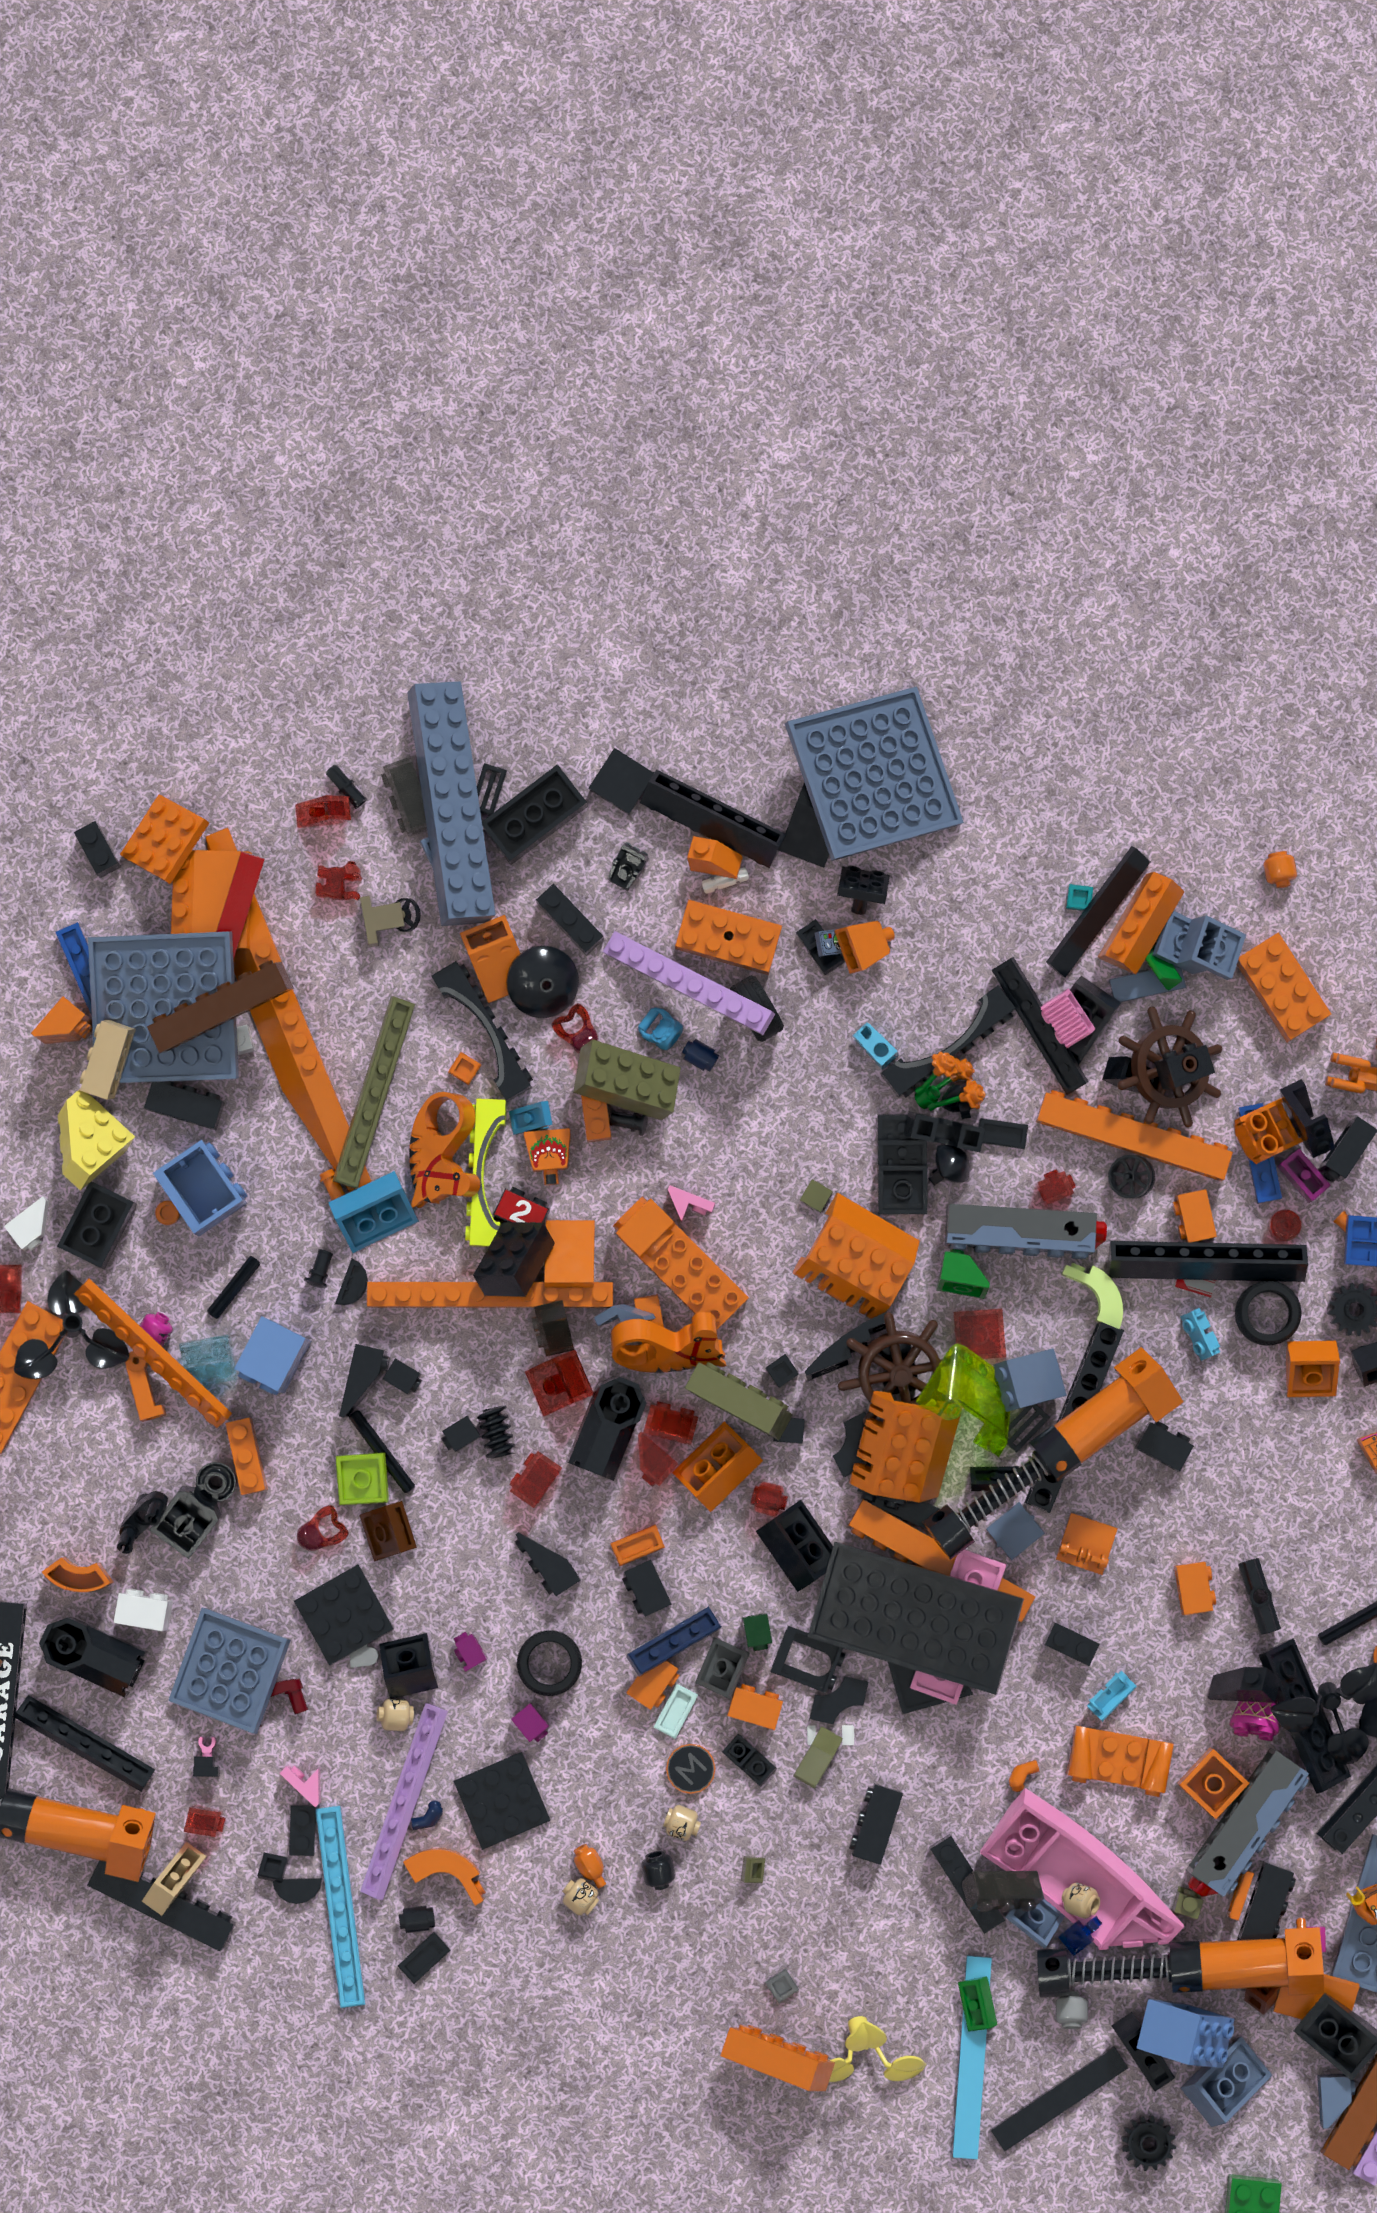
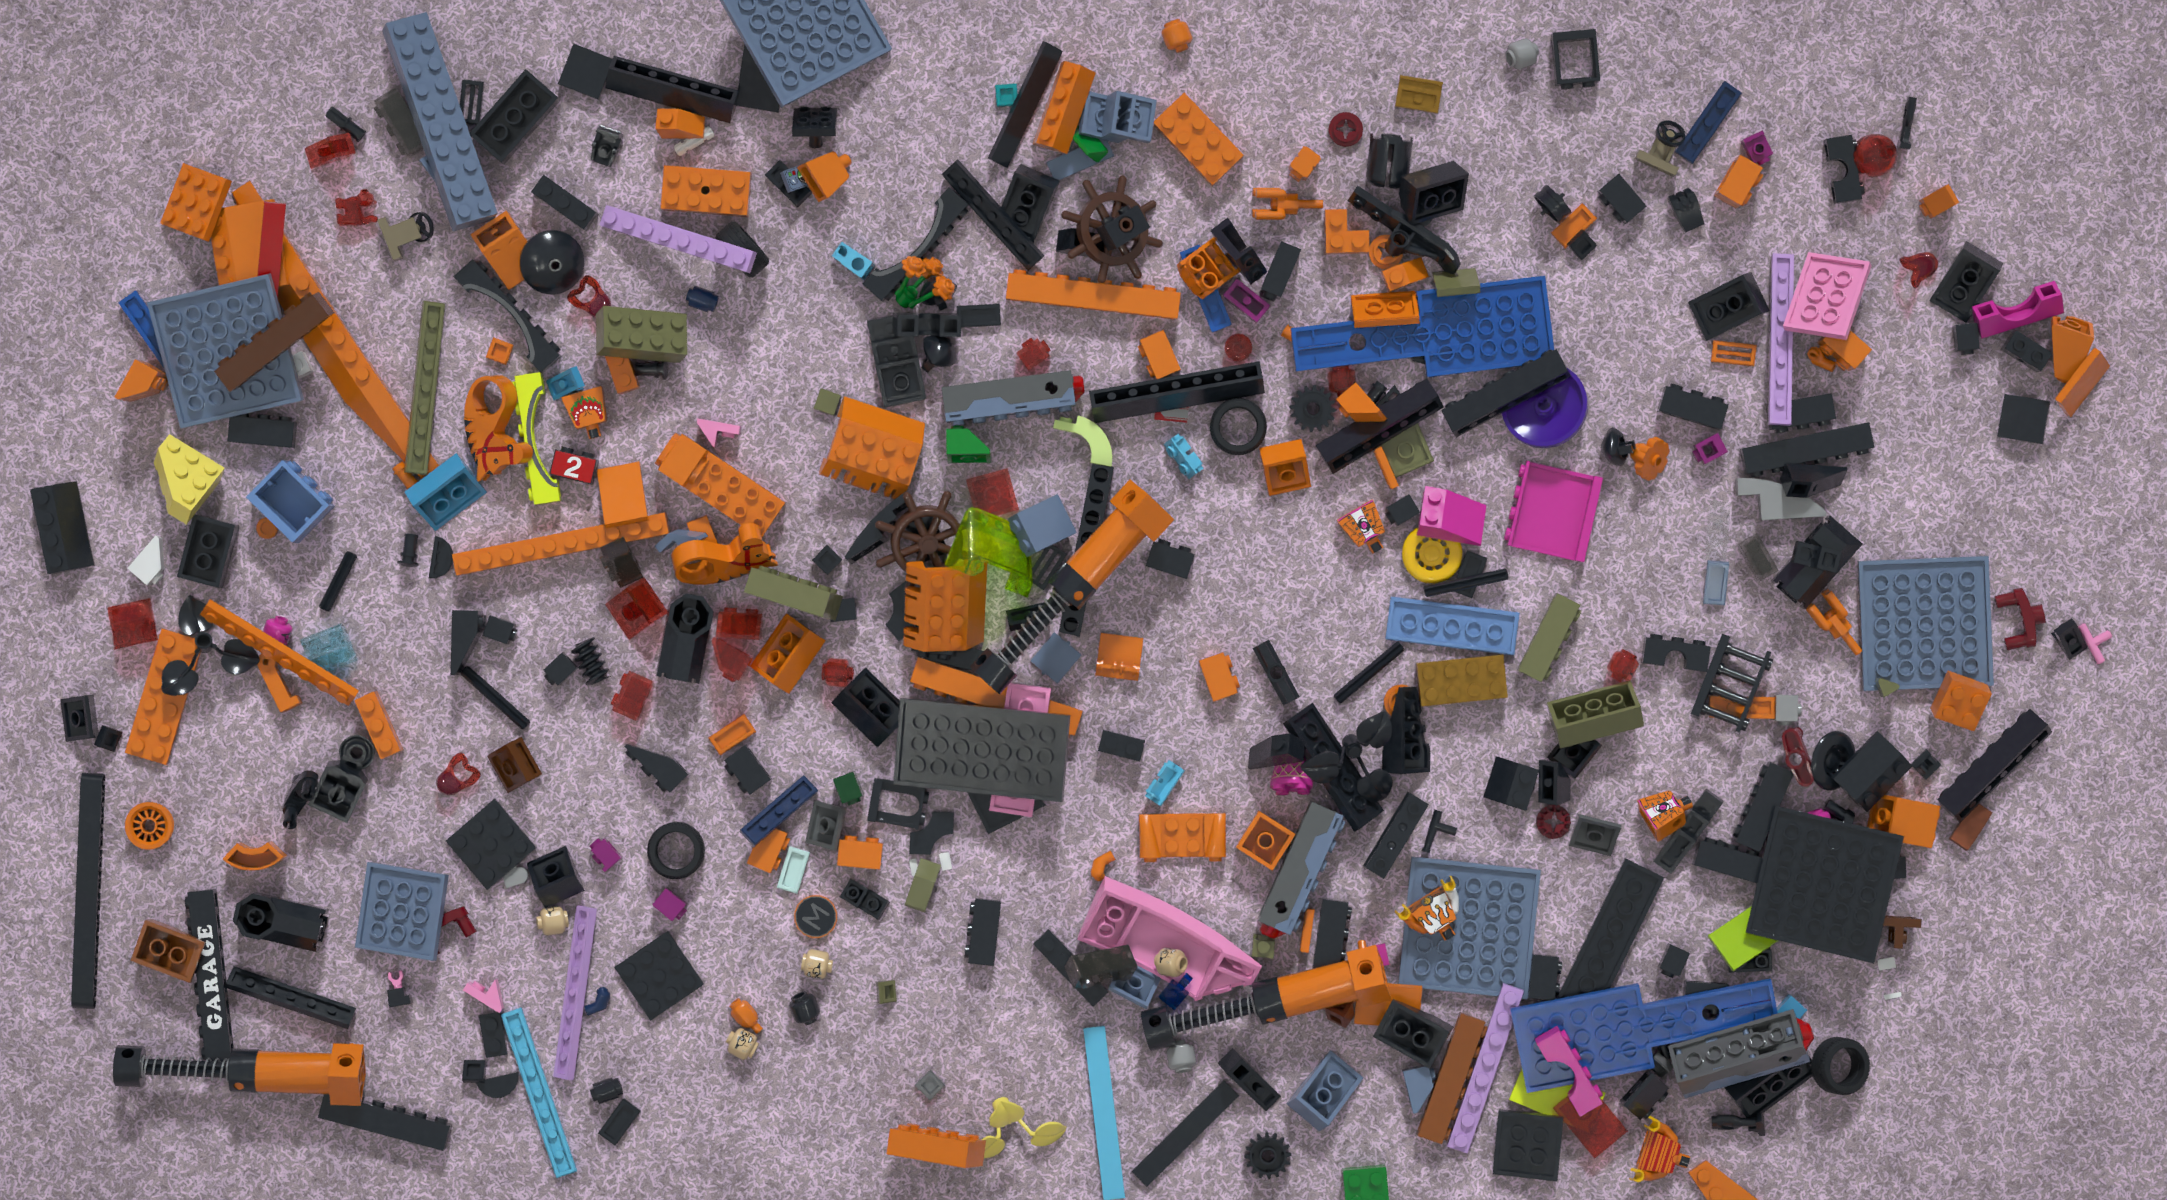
camera: 10 degrees left, 5 degrees up
black brick [74,821,121,878] -> none
tan brick [80,1020,136,1100] -> none
white brick [114,1589,173,1631] -> none
tan brick [142,1842,206,1916] -> none
clear red slope [183,1804,226,1837] -> none
medium blue container [234,1316,312,1395] -> none
lime tile [335,1453,389,1505] -> none
orange arch [403,1848,486,1906] -> none
black brick [473,1222,555,1297] -> none
dark azure piece [638,1007,684,1050] -> none
green slope [958,1976,997,2032] -> none
bright pink brick [1041,988,1095,1048] -> none
black wheel [1108,1155,1155,1199] -> none
medium blue container [1137,1999,1234,2068] -> none

